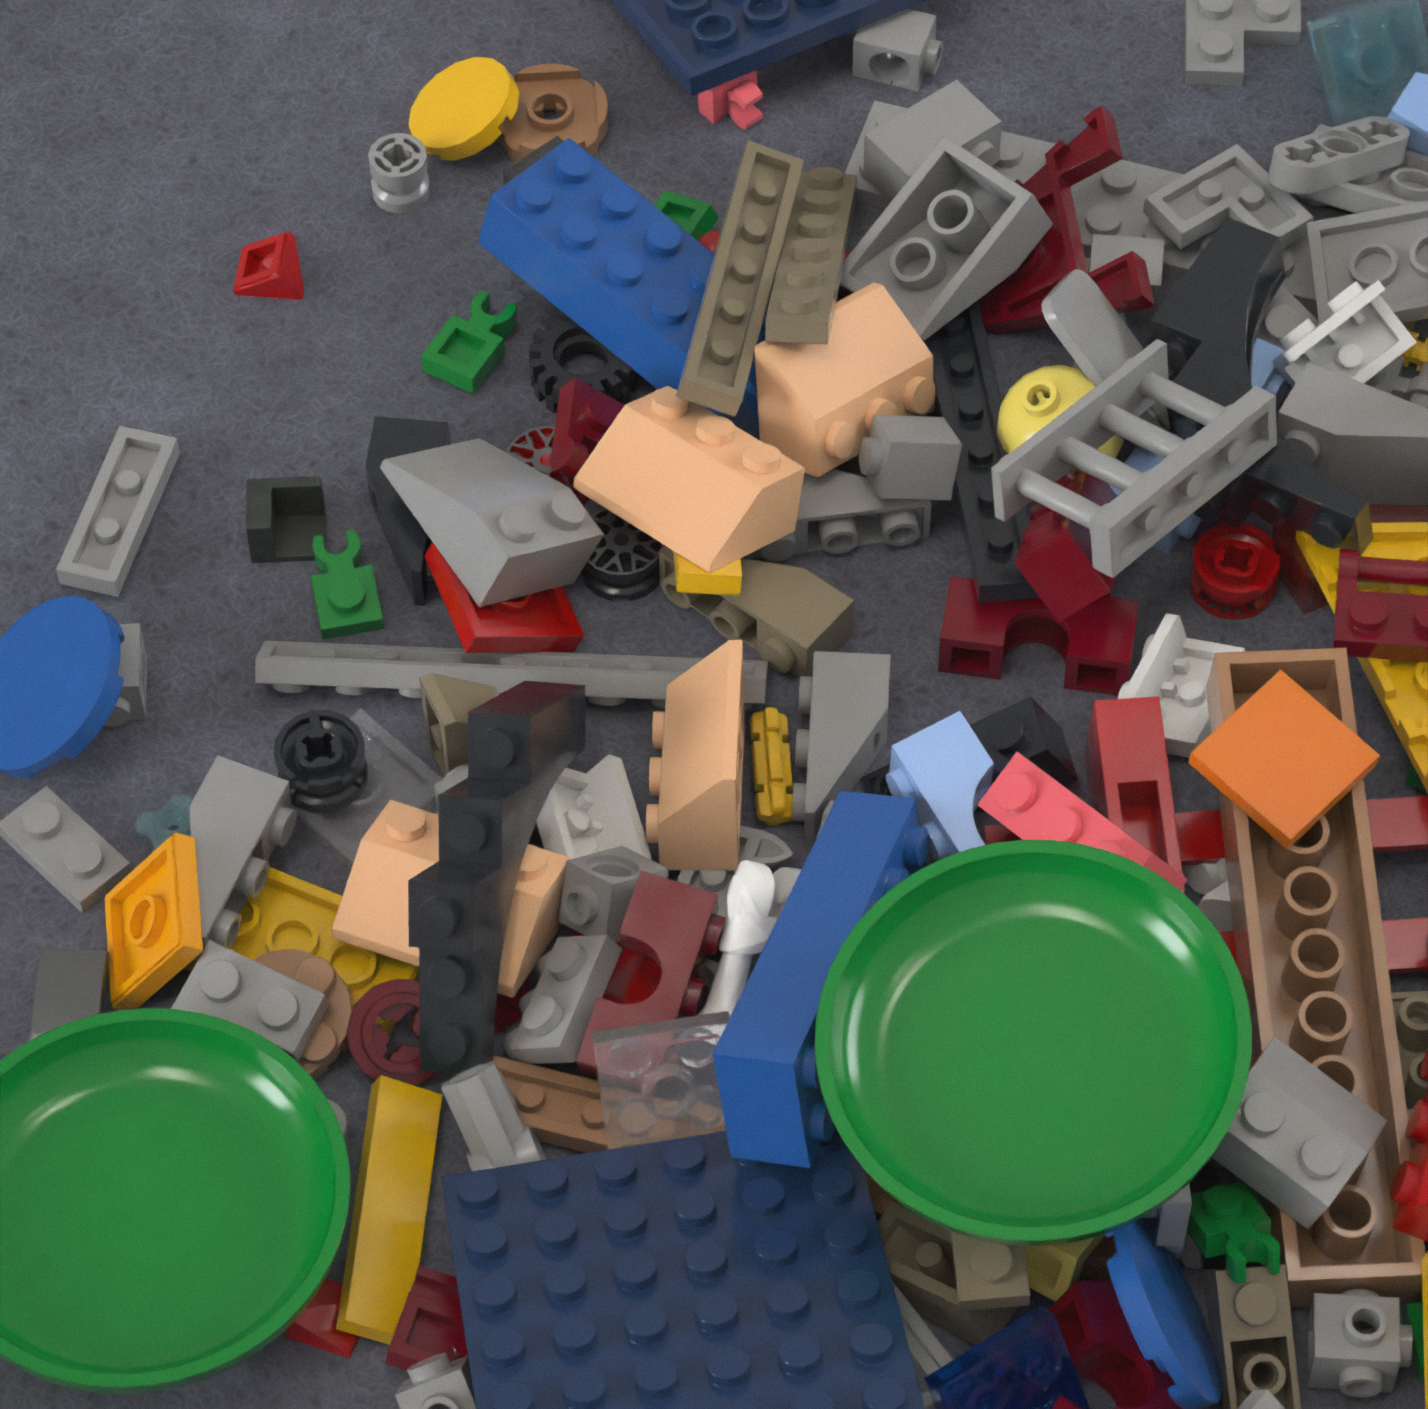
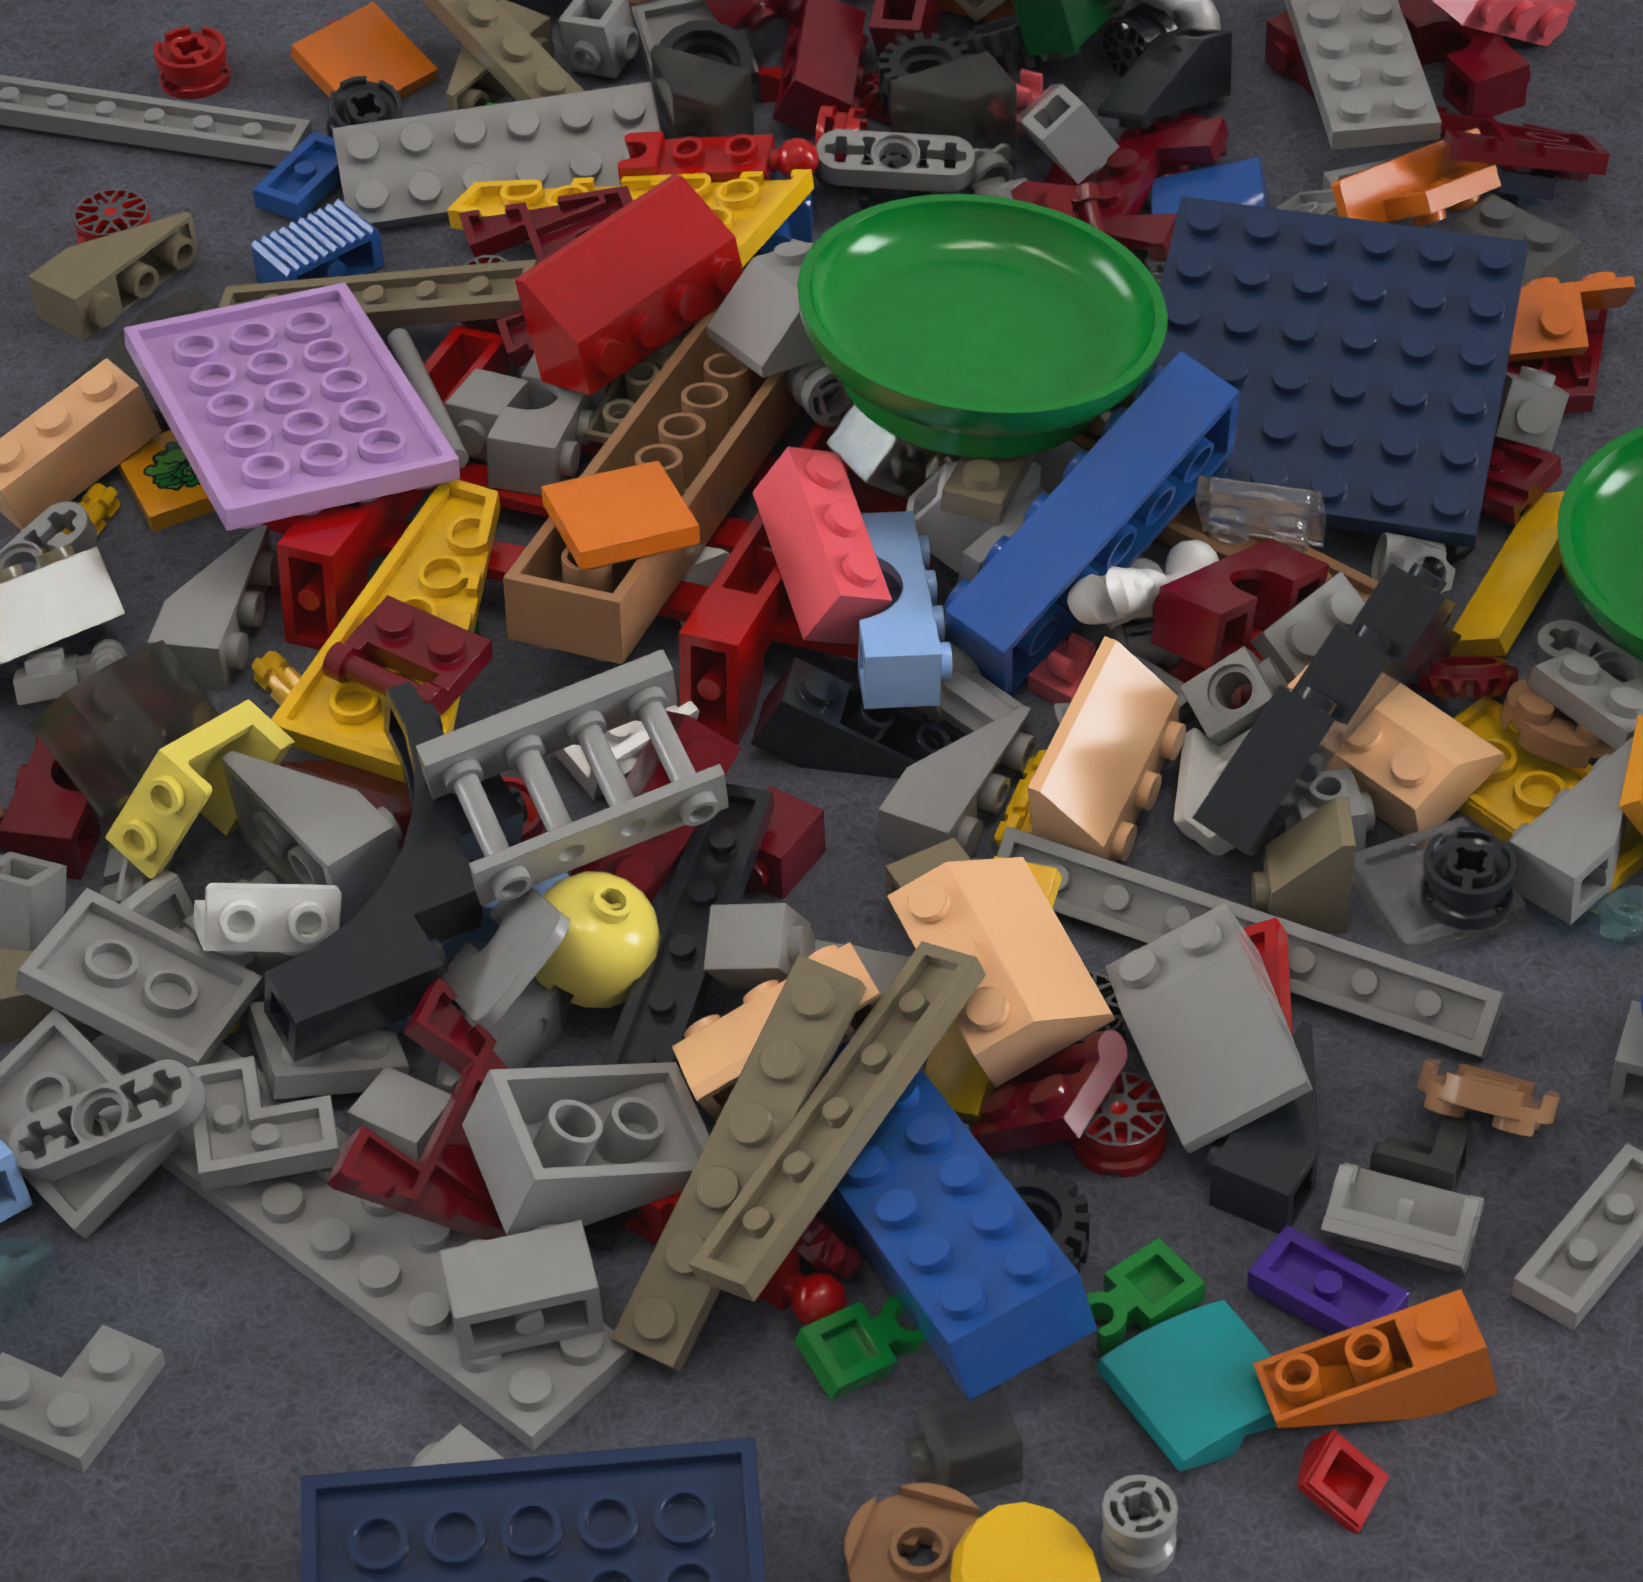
camera: 155 degrees left, 10 degrees down
green plate [311,529,384,640] -> none
none -> teal slope [1095,1300,1277,1472]
none -> dark purple plate [1247,1225,1410,1335]
none -> orange slope [1253,1289,1498,1428]
none -> light grey hinge [1321,1162,1485,1276]
none -> medium nougat plate [1417,1059,1560,1136]

